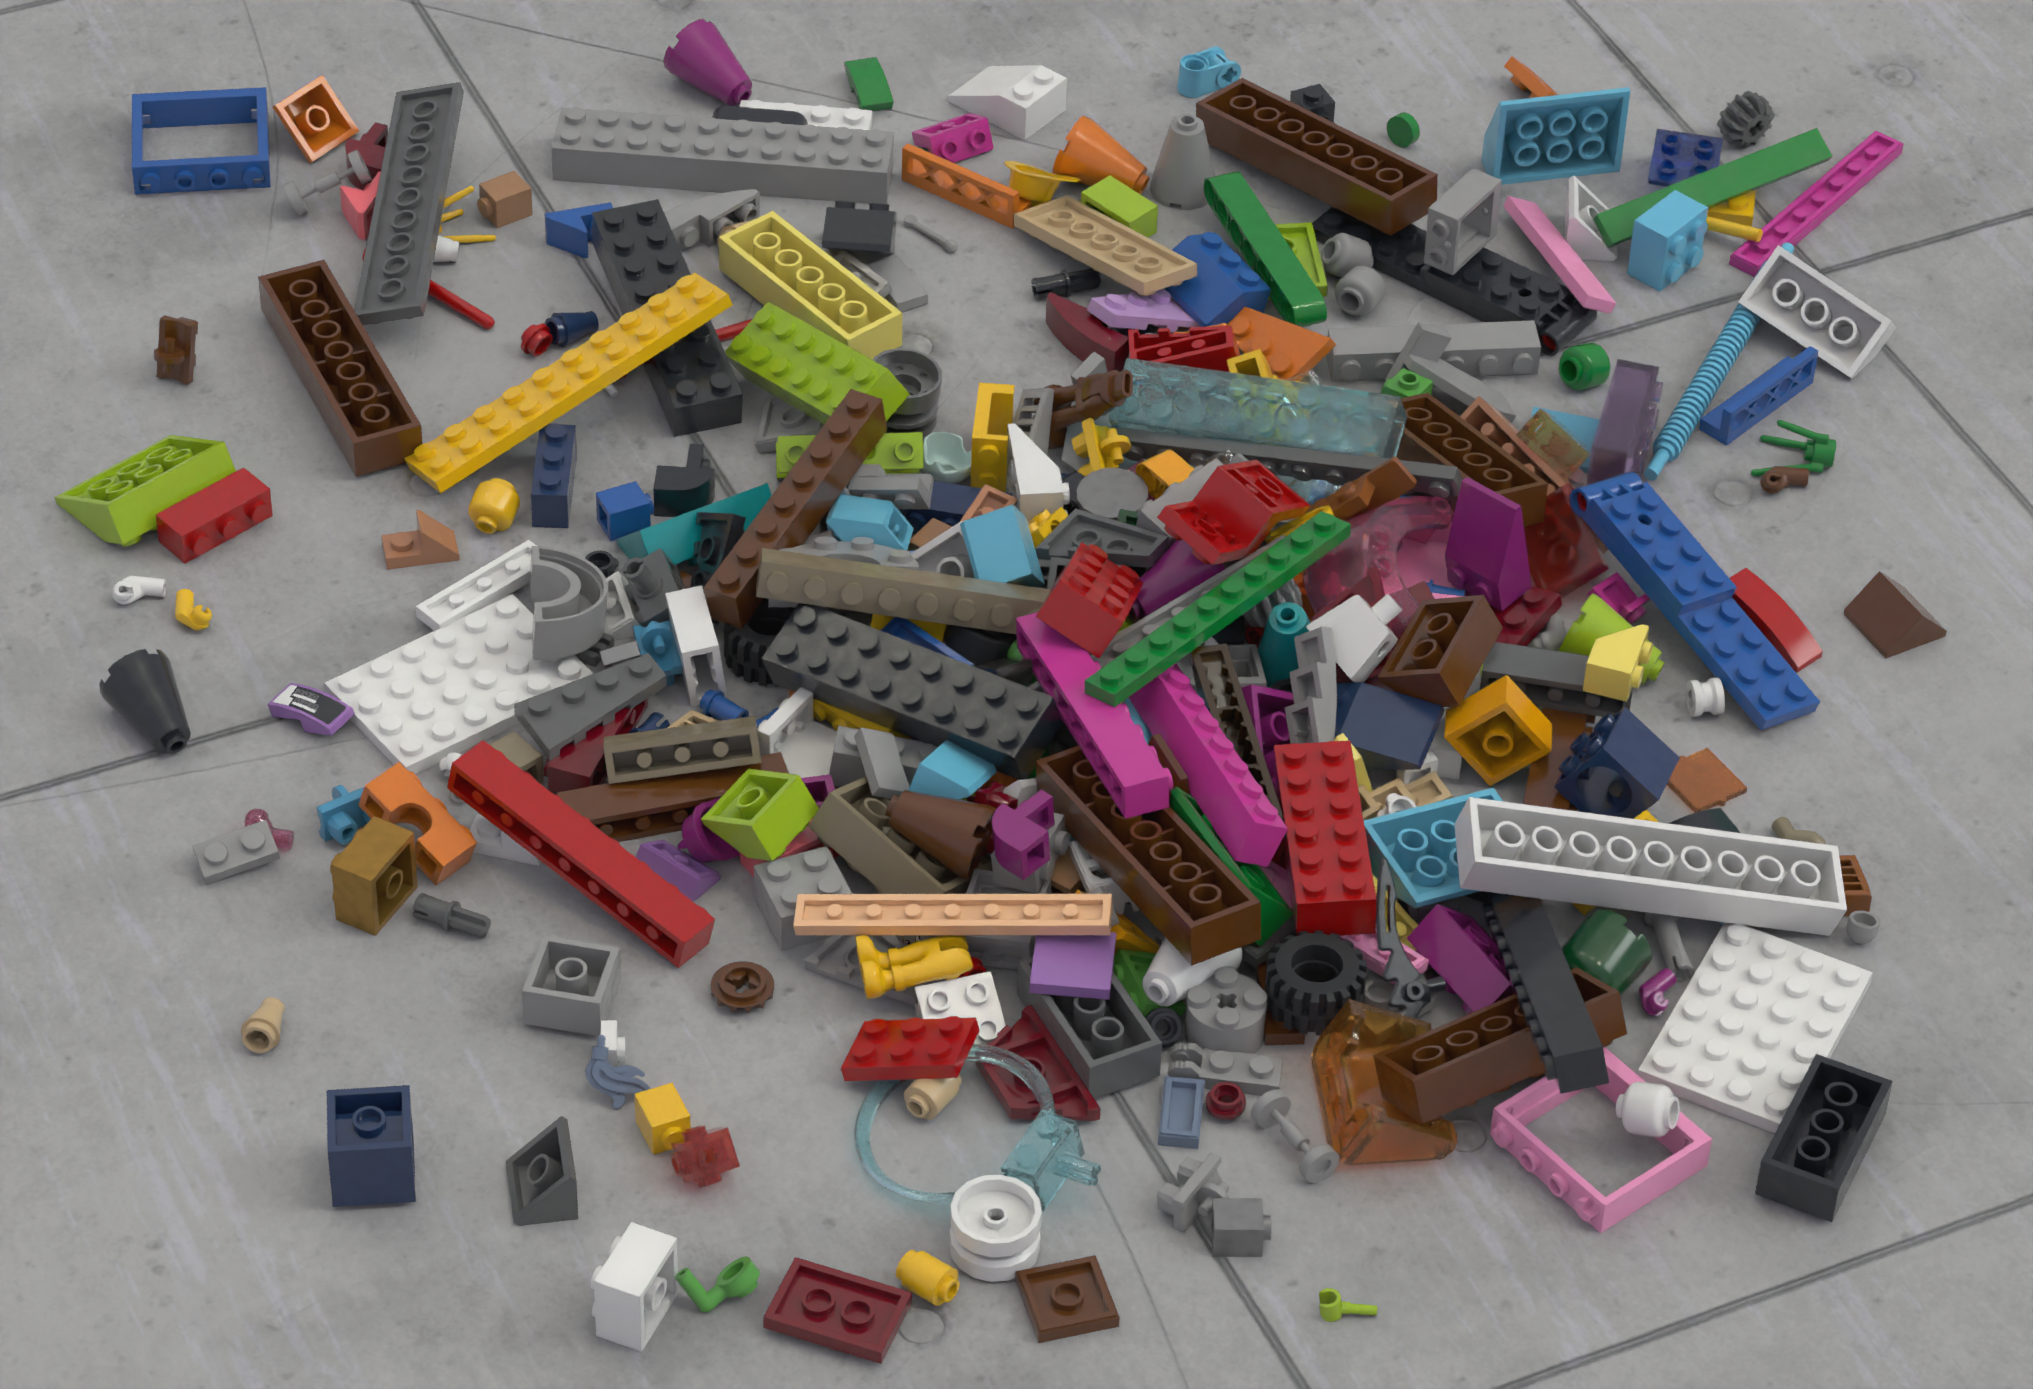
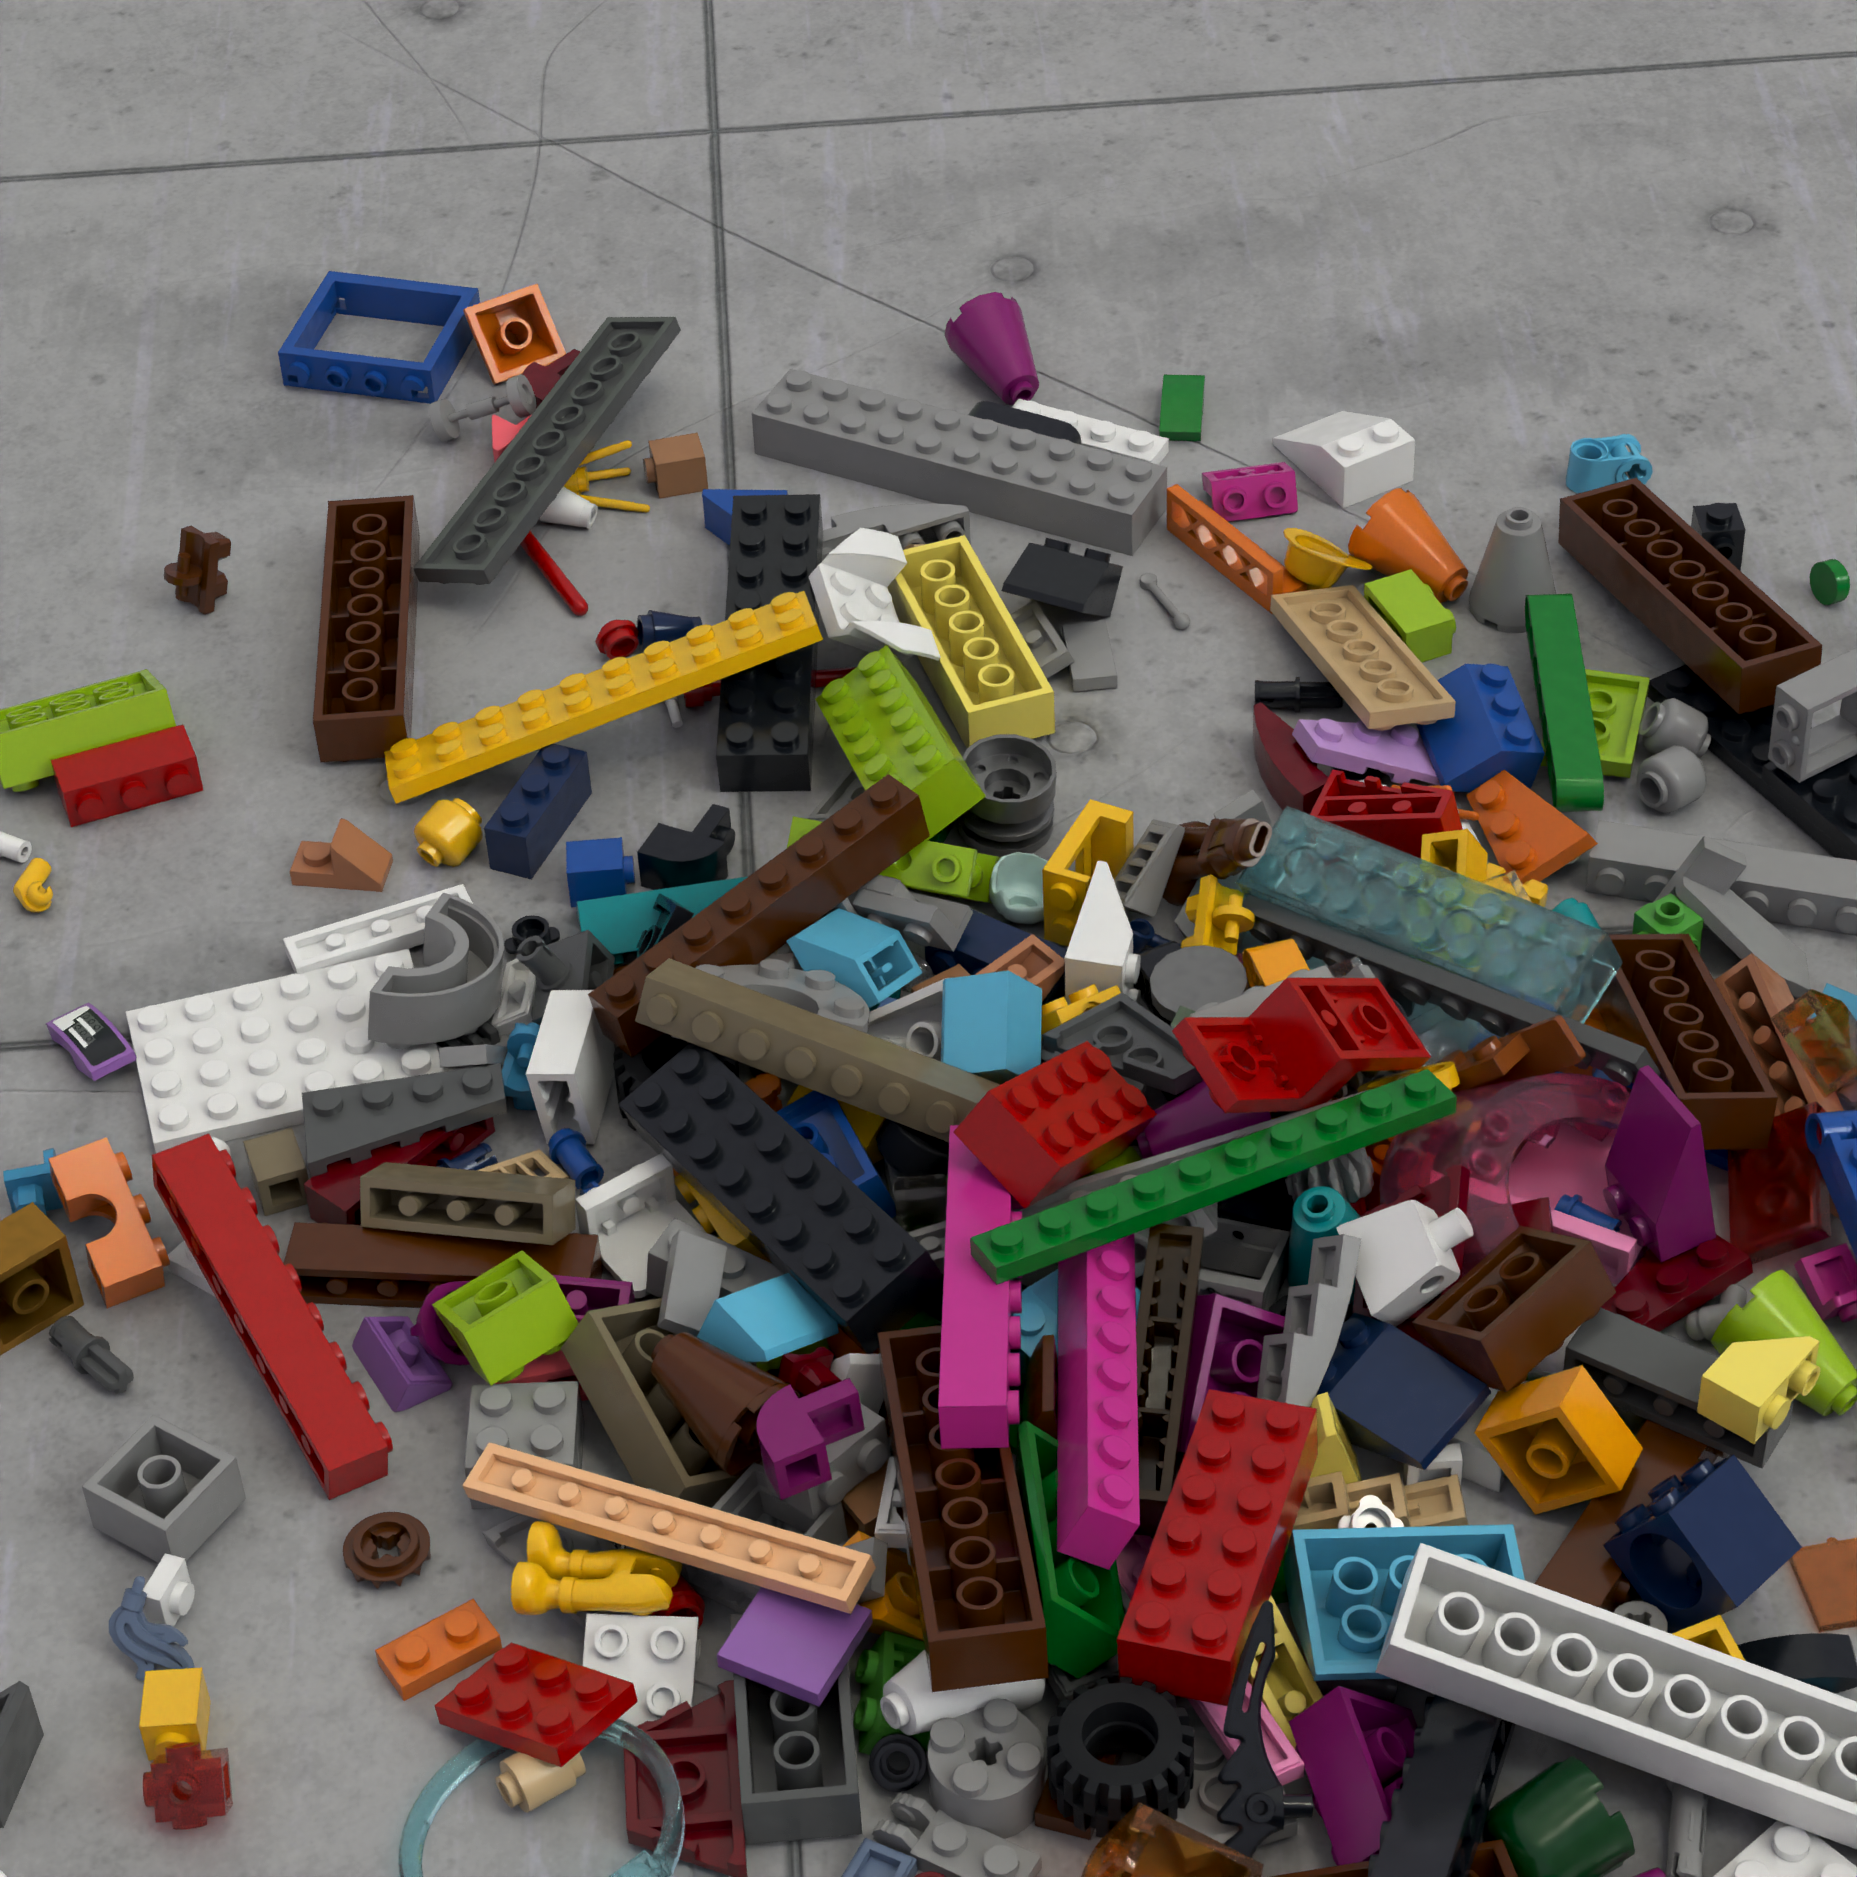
camera: 25 degrees right, 0 degrees up
none -> orange plate [375,1599,502,1701]
none -> white piece [809,528,941,662]

